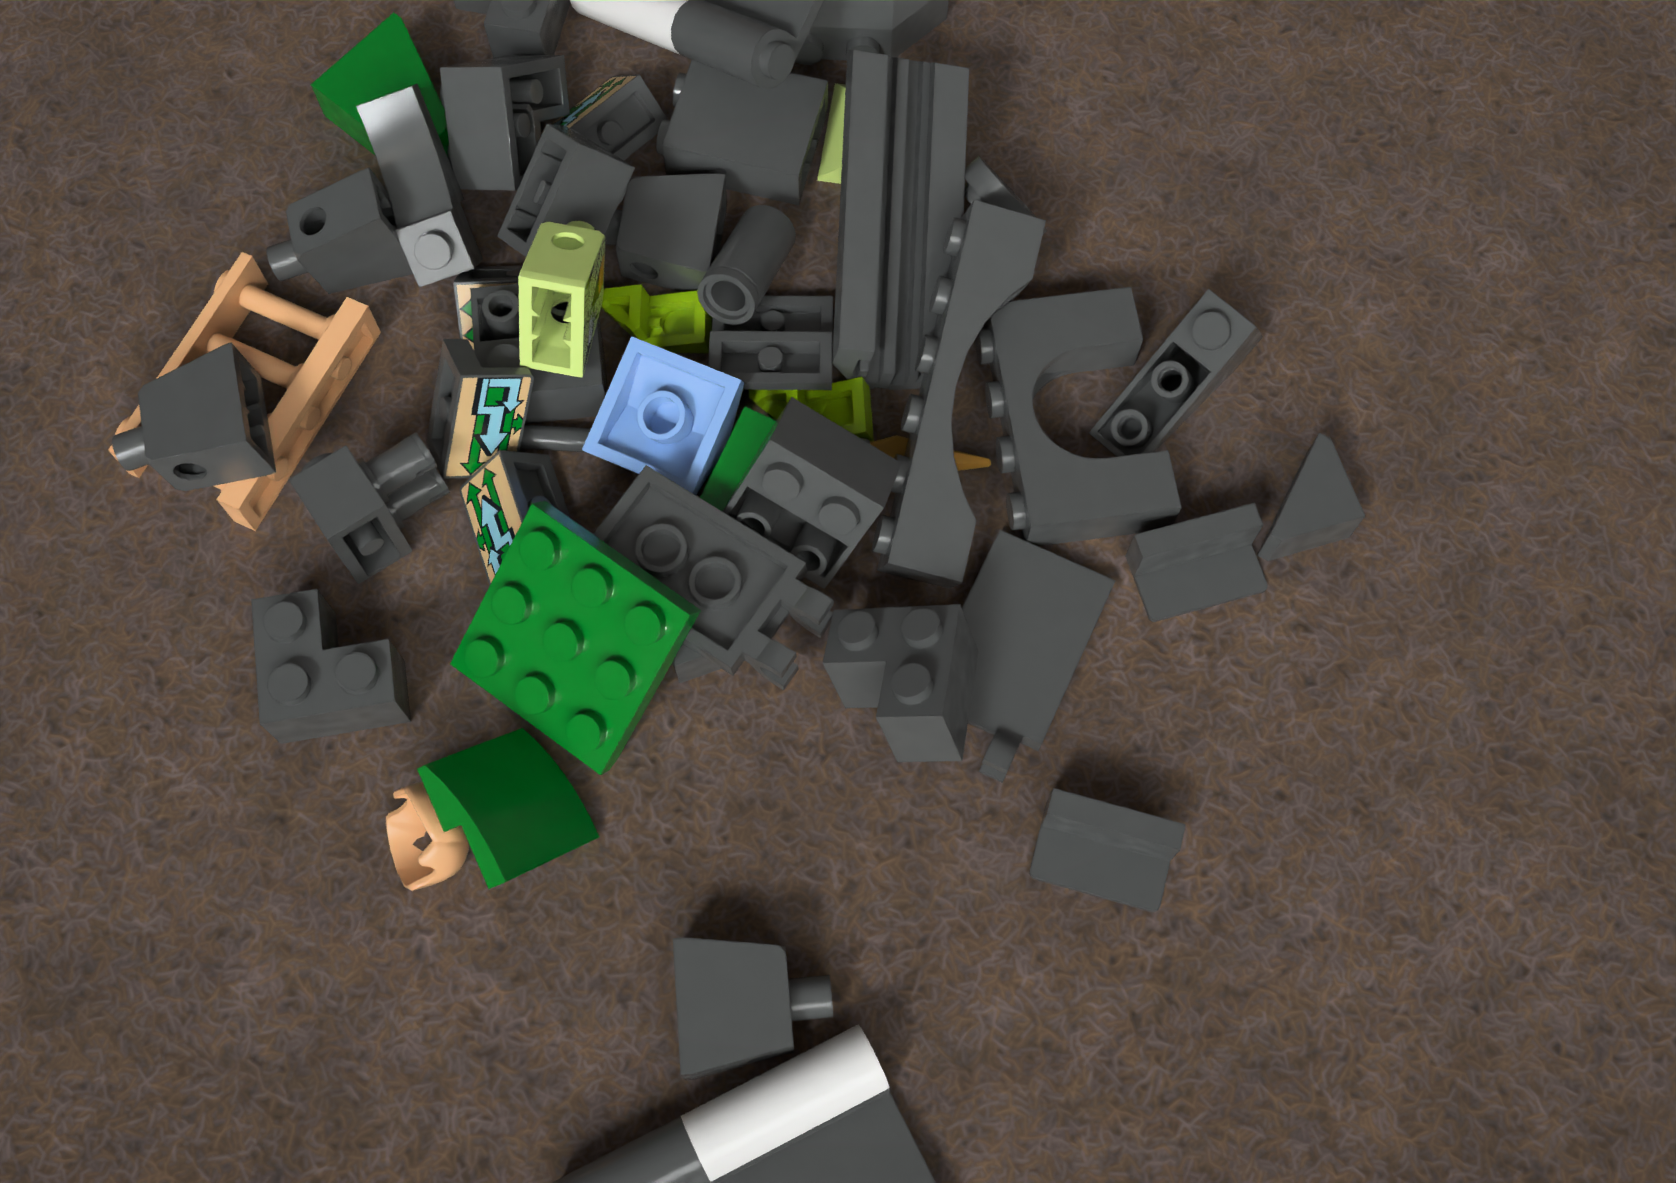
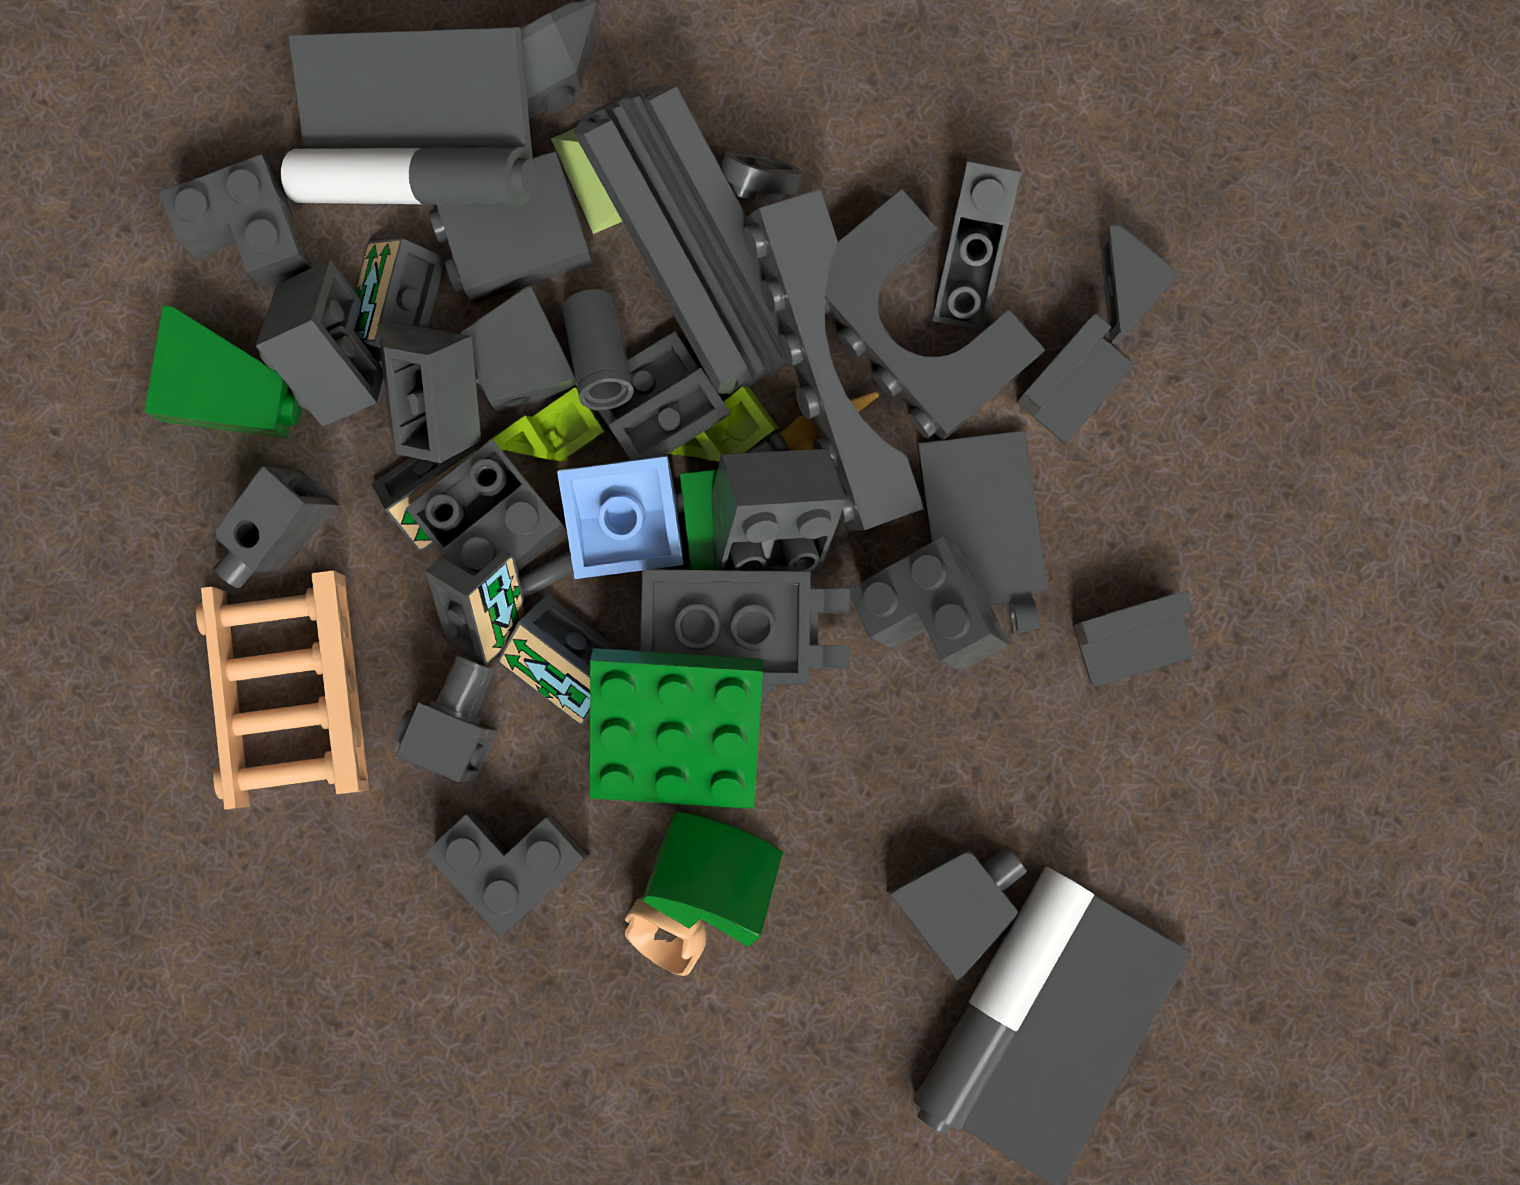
camera: 35 degrees left, 15 degrees up
dark grey torso [112,343,276,491] -> none
dark grey slope [356,84,483,287] -> none
yellowish green torso [518,221,605,378] -> none

